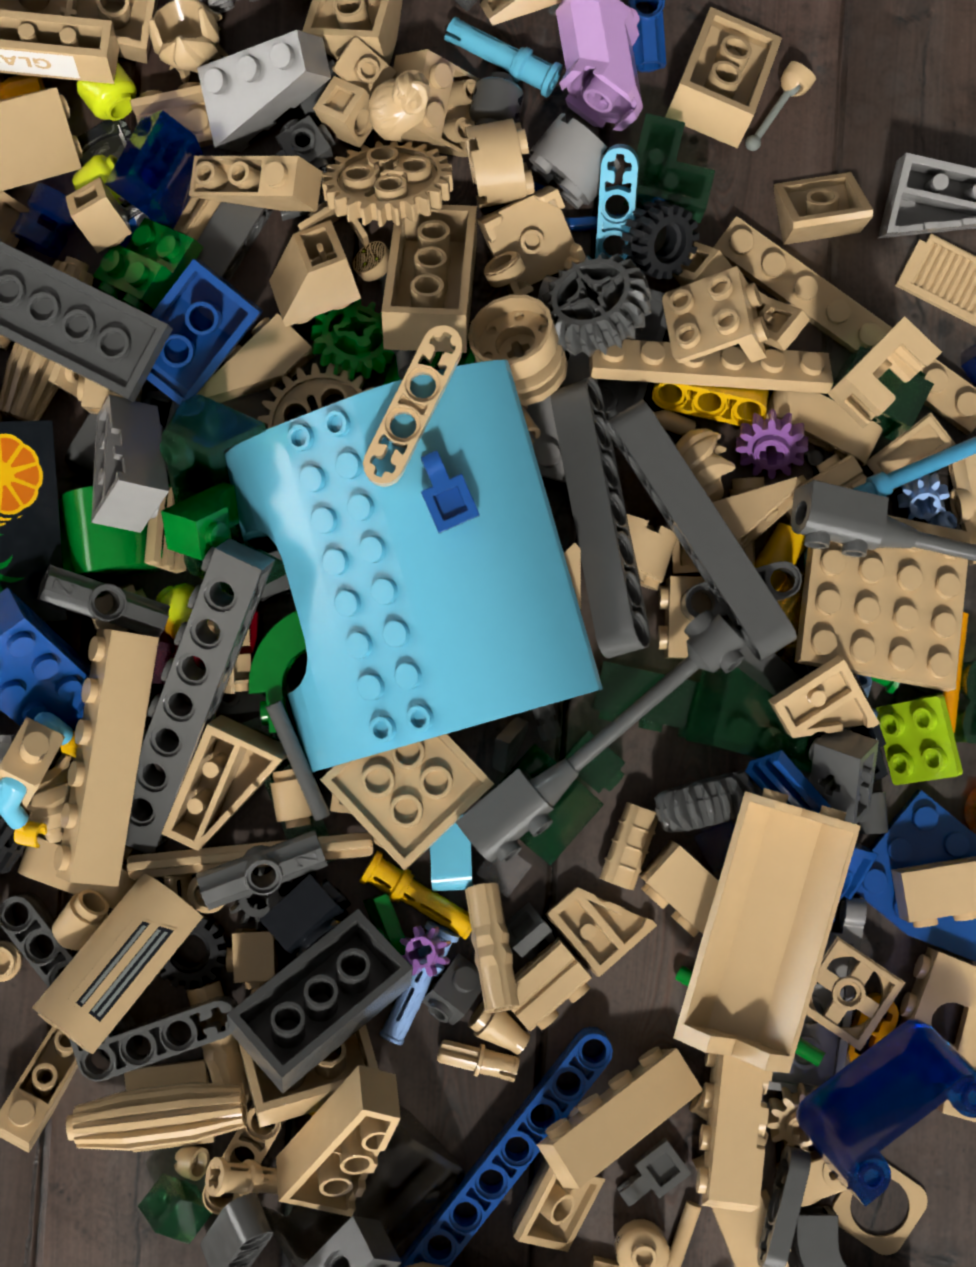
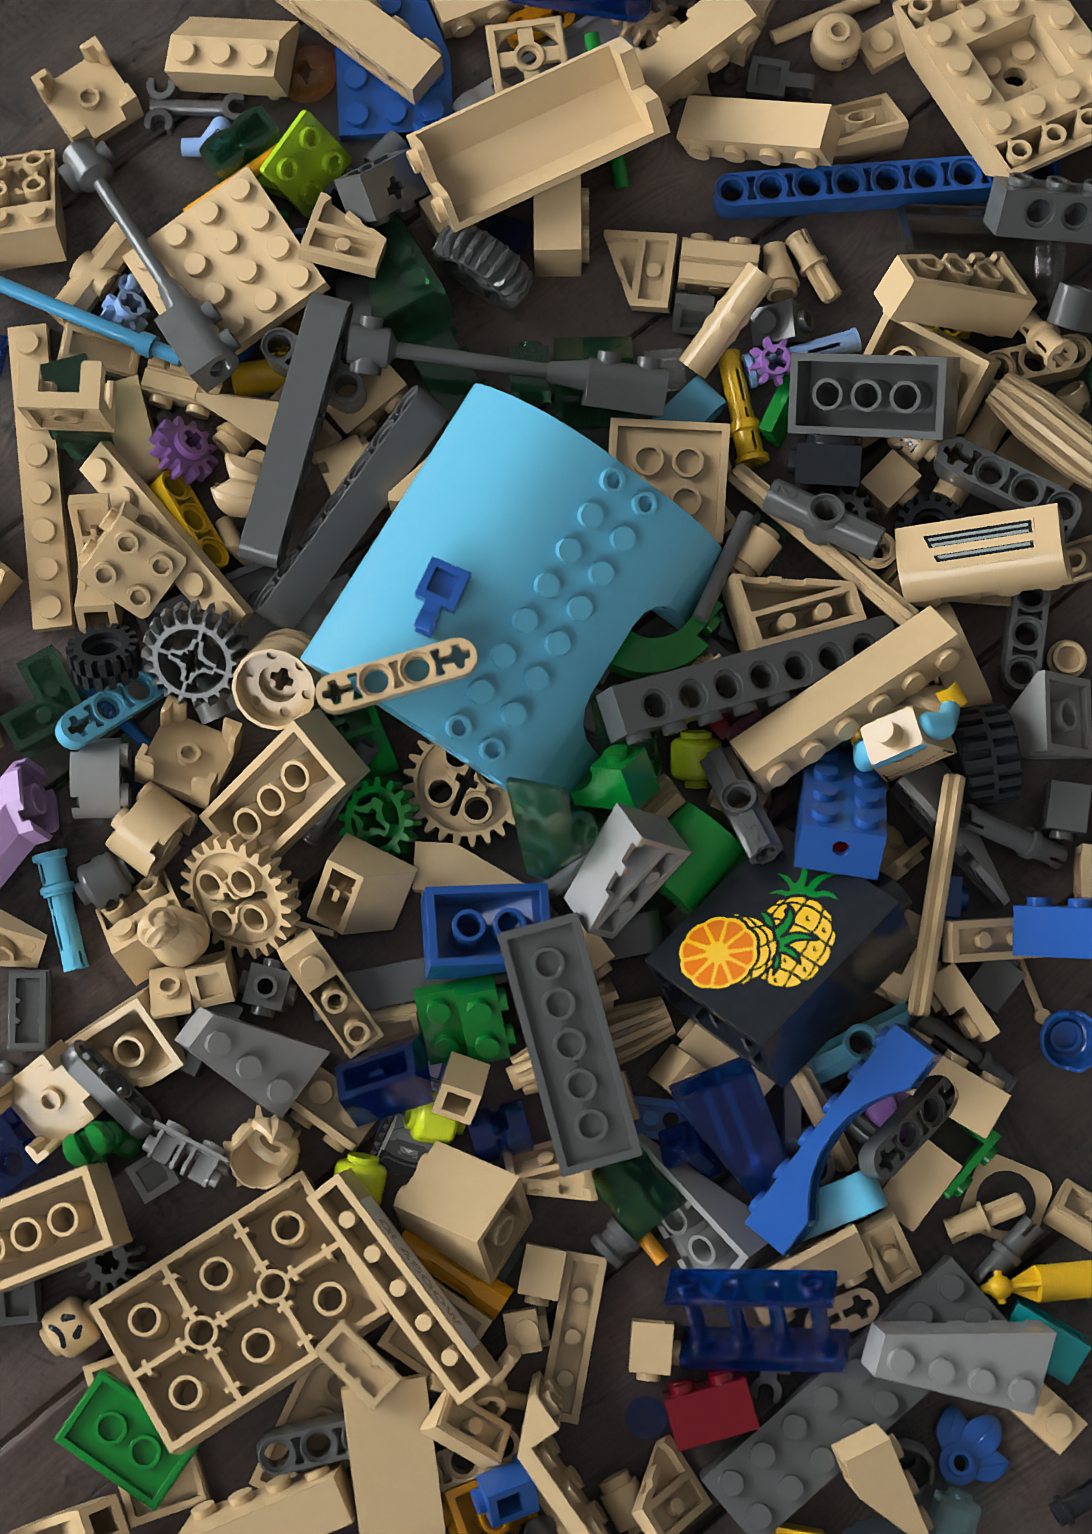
camera: 120 degrees left, 5 degrees down
tan brick [52,889,109,951] -> none
tile [353,241,390,282] -> none
tan tile [484,251,526,288] -> none
tan axle [599,802,658,891] -> none
blue tile [745,750,831,813] -> none

